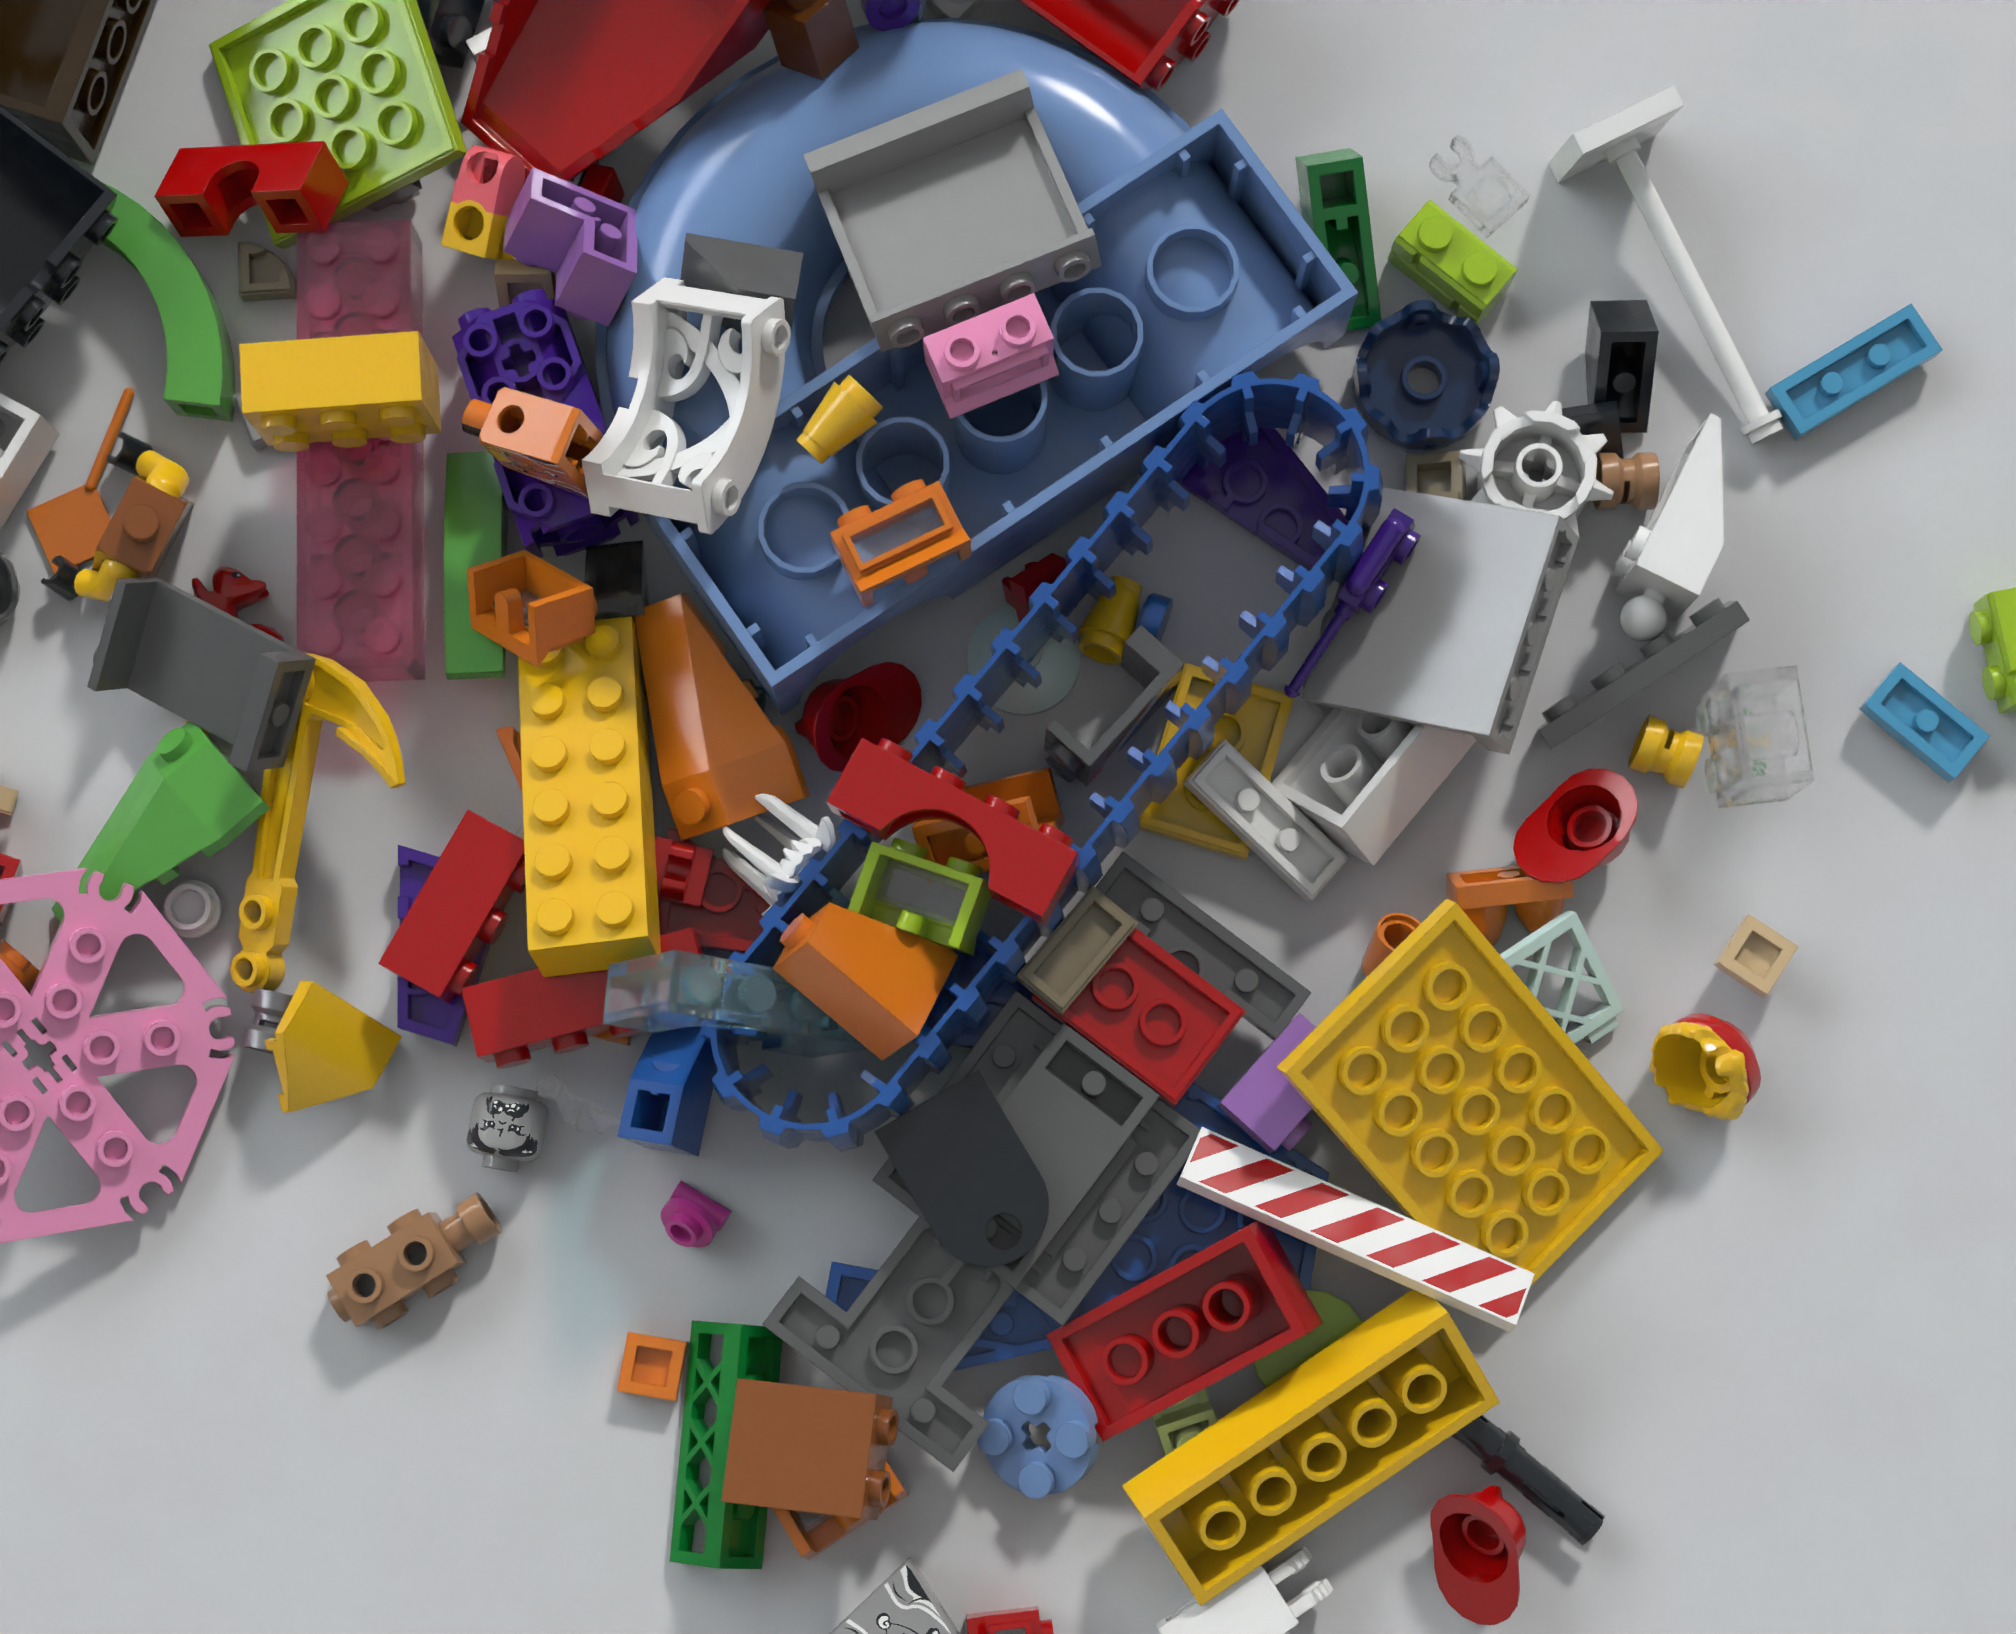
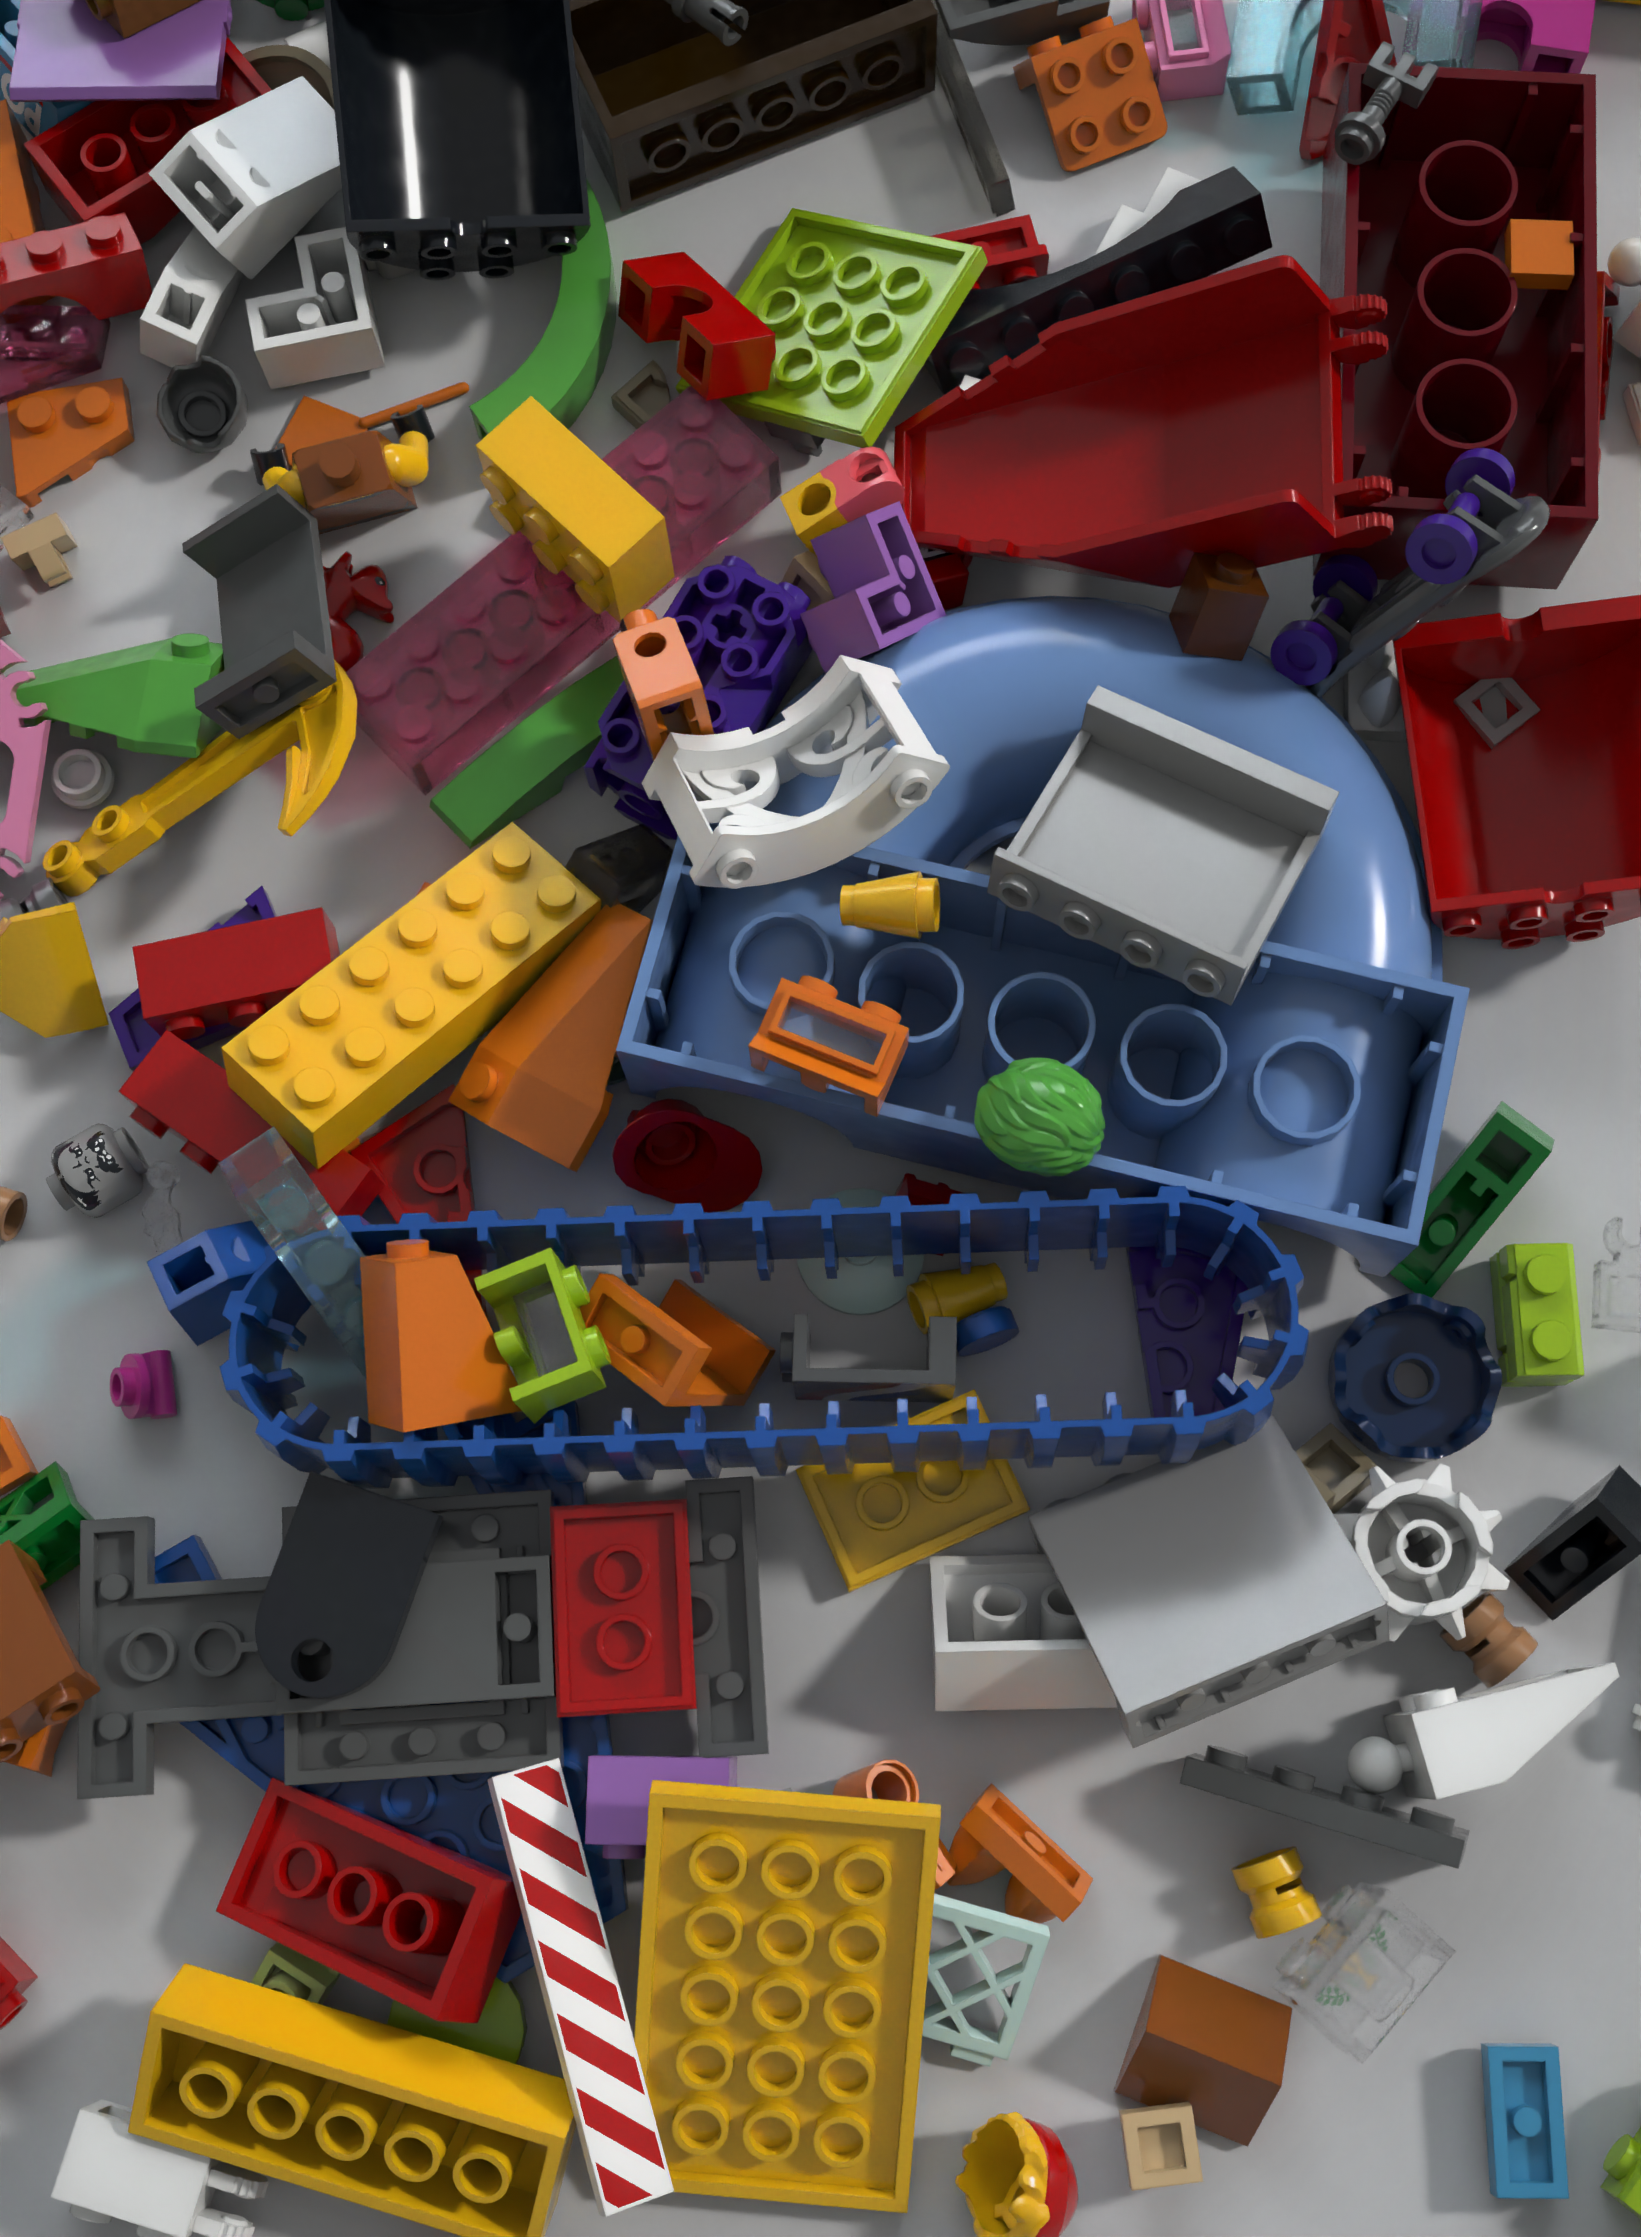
camera: 55 degrees right, 5 degrees down
orange window [467,550,597,668] -> none
red tile [655,836,714,908] -> none
dark grey slope [680,233,803,334] -> none
white piece [723,793,836,916] -> none
red arch [826,738,1080,925] -> none
bright pink window [923,293,1059,419] -> none
medium blue plate [977,1374,1100,1499] -> none
dark tan tile [1015,885,1139,1017] -> none
white tile [1182,739,1349,902] -> none
dark purple piece [1284,508,1421,698] -> none
red piece [1513,769,1639,884] -> none
black tile [1562,400,1624,458] -> none
none -> bright green hair [974,1058,1105,1177]
none -> dark orange slope [1114,1954,1292,2147]

